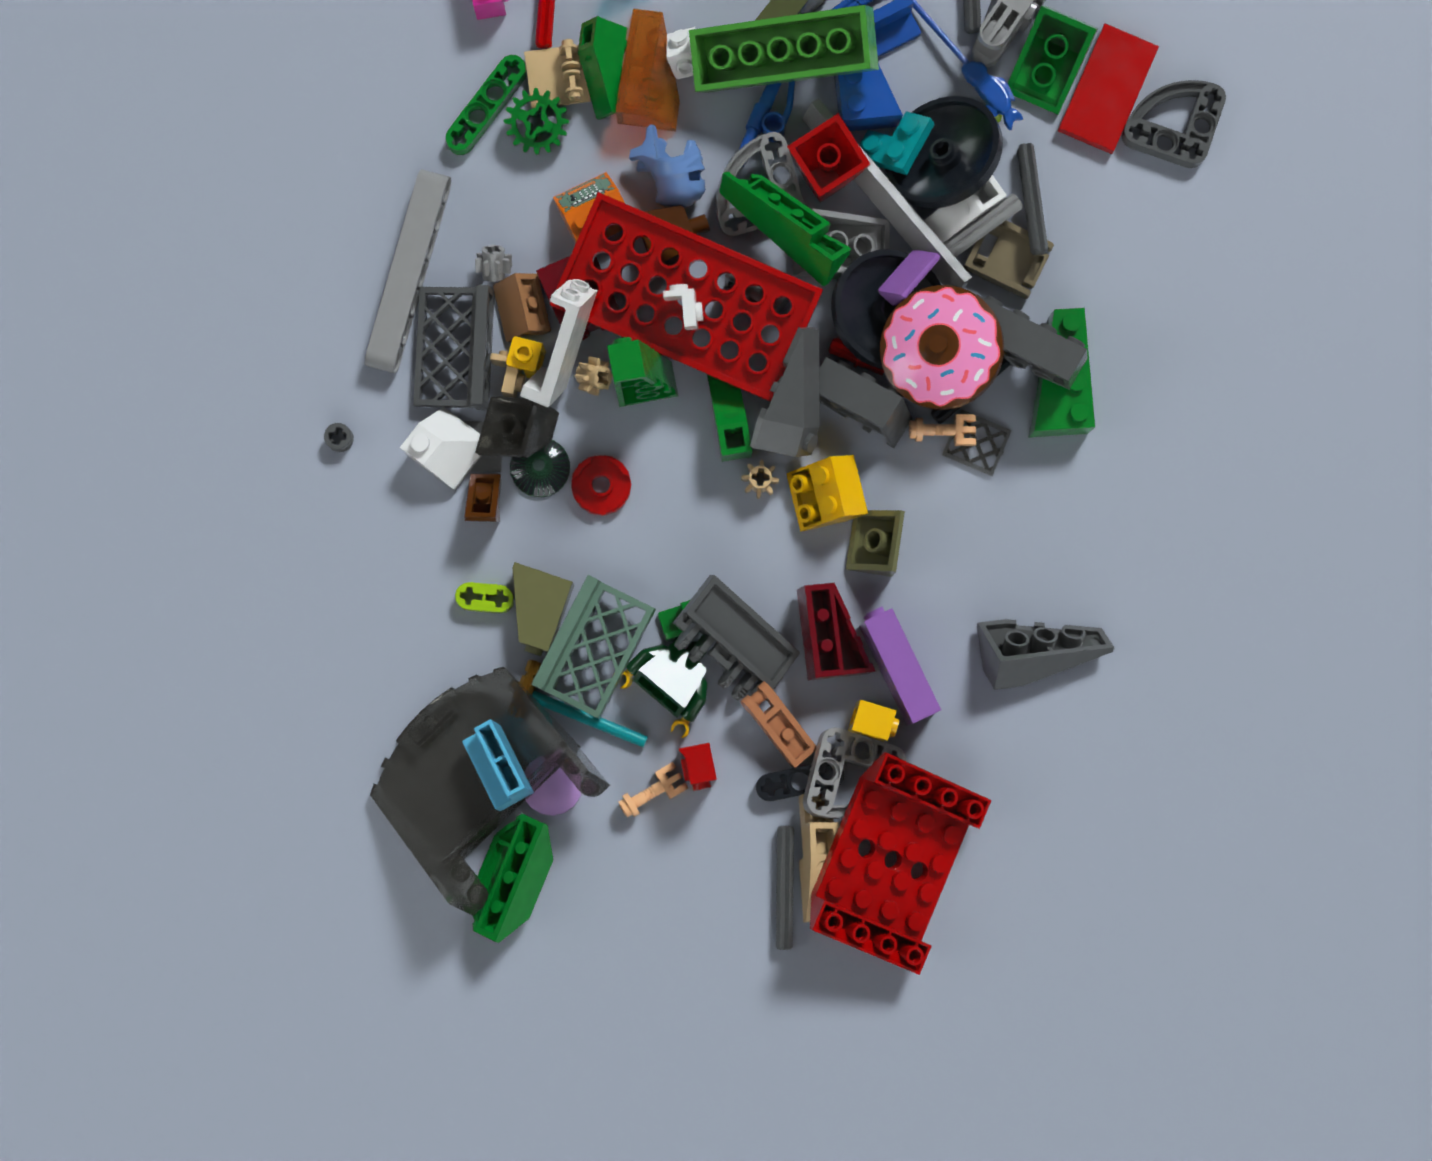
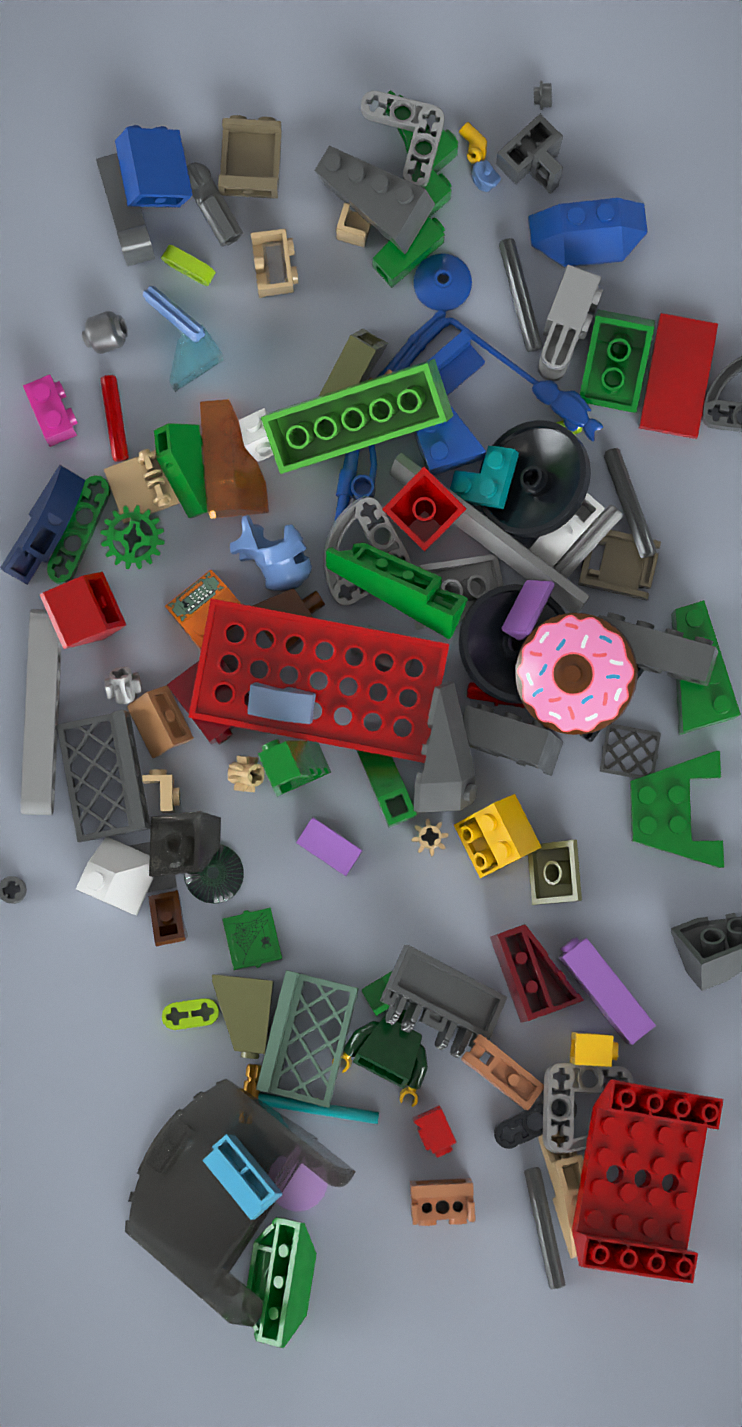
camera: 10 degrees left, 0 degrees up
yellow bracket [506,336,546,378] -> none
white panel [520,279,597,407] -> none
red tile [571,455,632,516] -> none
light nougat hinge [618,762,688,818] -> none
white bracket [663,284,703,330] -> none
light nougat hinge [909,414,976,446] -> none
none -> dark blue slope [0,465,85,585]
none -> red slope [40,571,127,649]
none -> green piece [222,907,282,970]
none -> sand blue slope [247,682,316,724]
none -> medium lavender slope [296,817,363,876]
none -> nougat piece [410,1178,475,1226]
none -> green wing [630,751,724,868]

